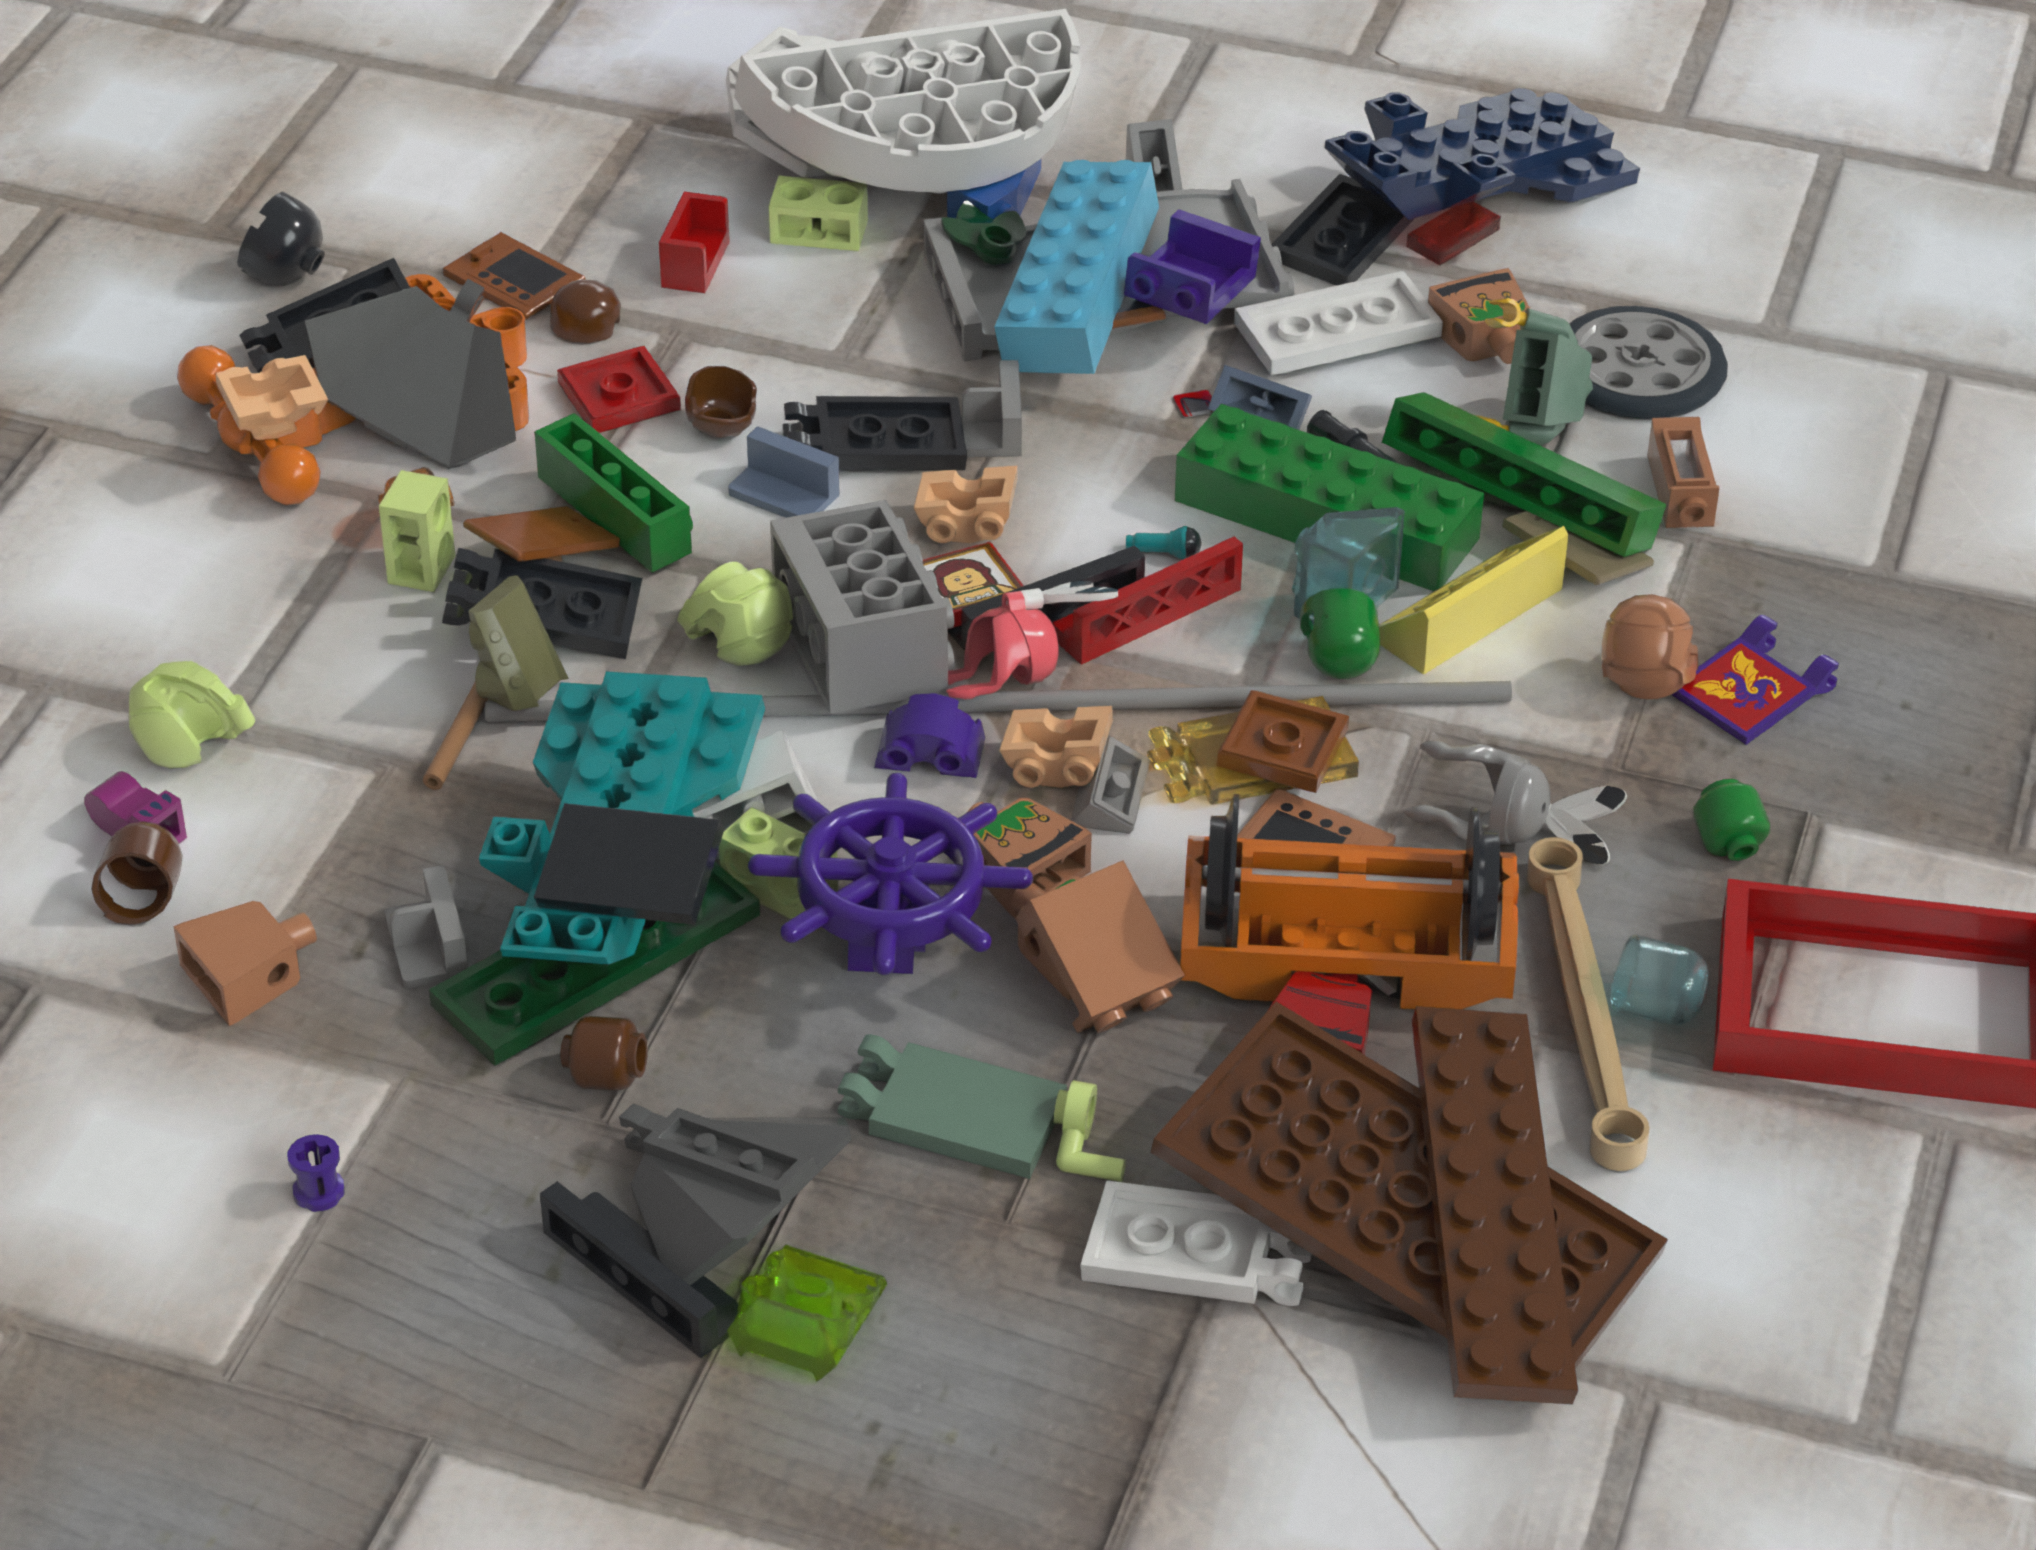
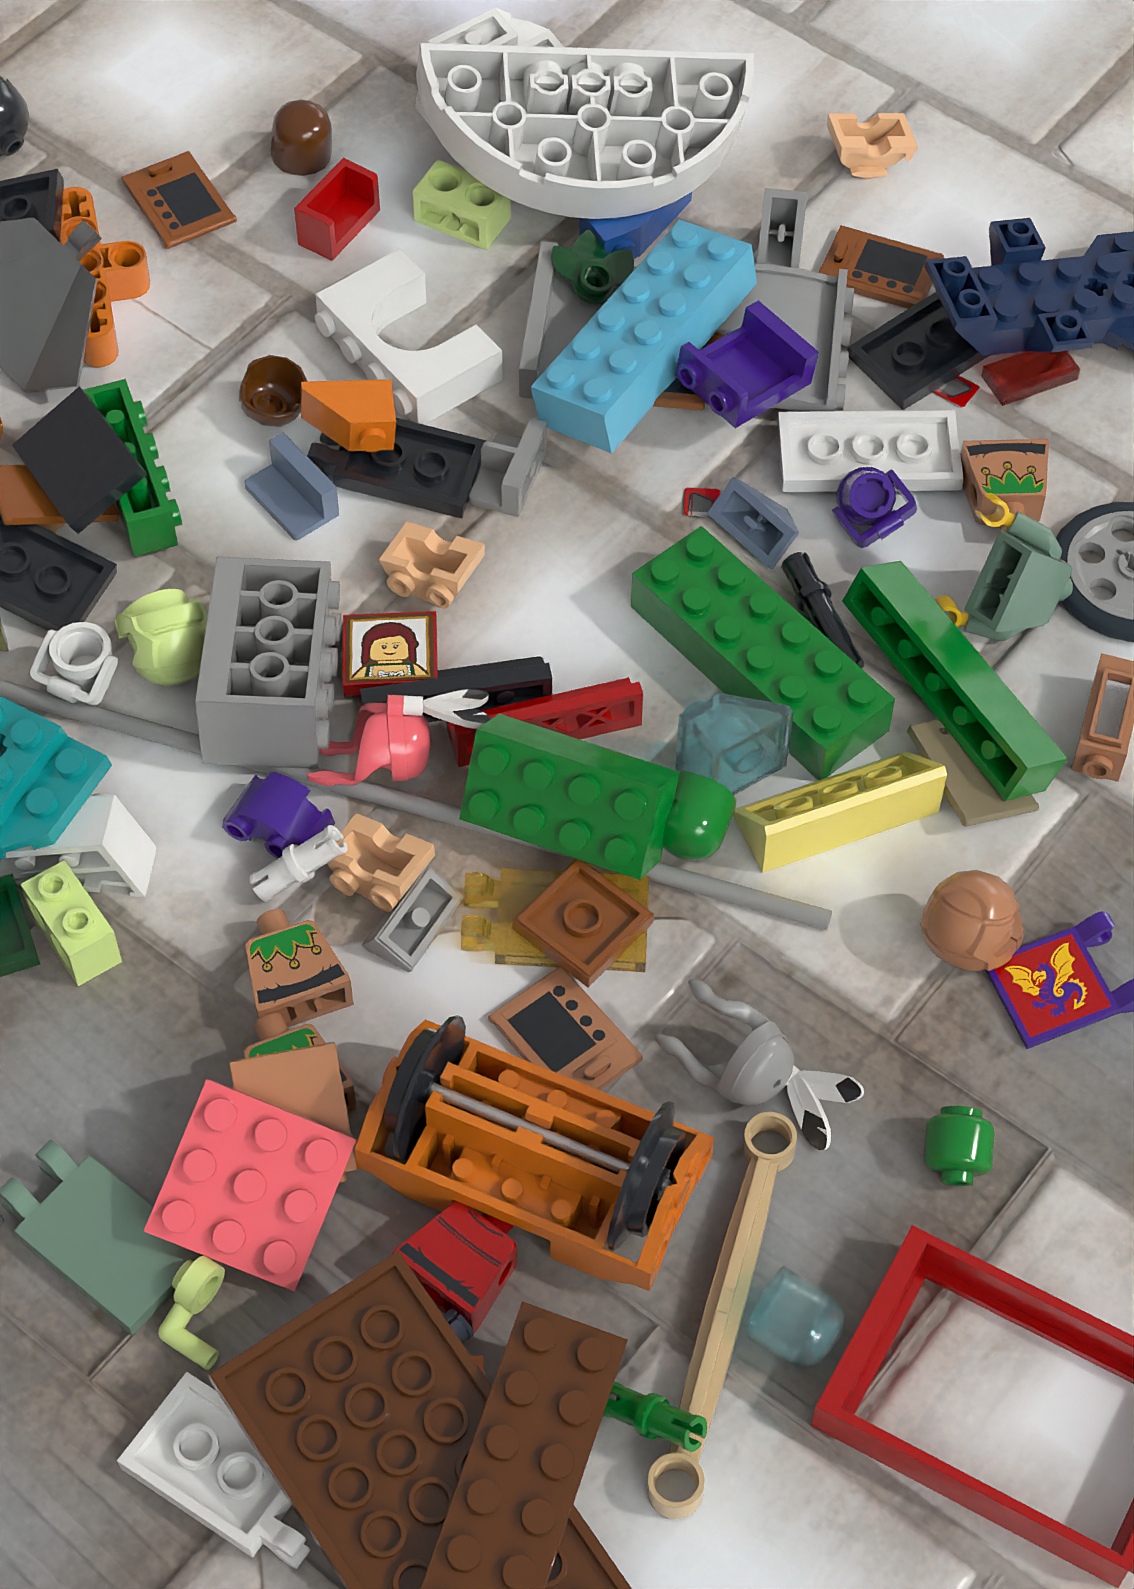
camera: 20 degrees right, 15 degrees up
reddish brown hair [550,279,621,343] -> none
red tile [557,346,681,433] -> none
dark purple piece [748,773,1033,975] -> none
teal piece [1126,526,1202,560] -> none
none -> black tile [12,386,147,534]
none -> white piece [30,622,118,705]
none -> coral plate [144,1079,357,1292]
none -> white pin [250,825,348,902]
none -> reddish brown helmet [271,99,332,176]
none -> orange slope [300,379,396,452]
none -> white arch [315,248,503,425]
none -> green brick [459,714,680,880]
none -> green pin [603,1381,707,1452]
none -> dark orange container [818,225,944,309]
none -> light nougat cylinder [827,113,918,179]
none -> dark purple piece [832,467,917,548]
none -> sticker [934,376,980,408]

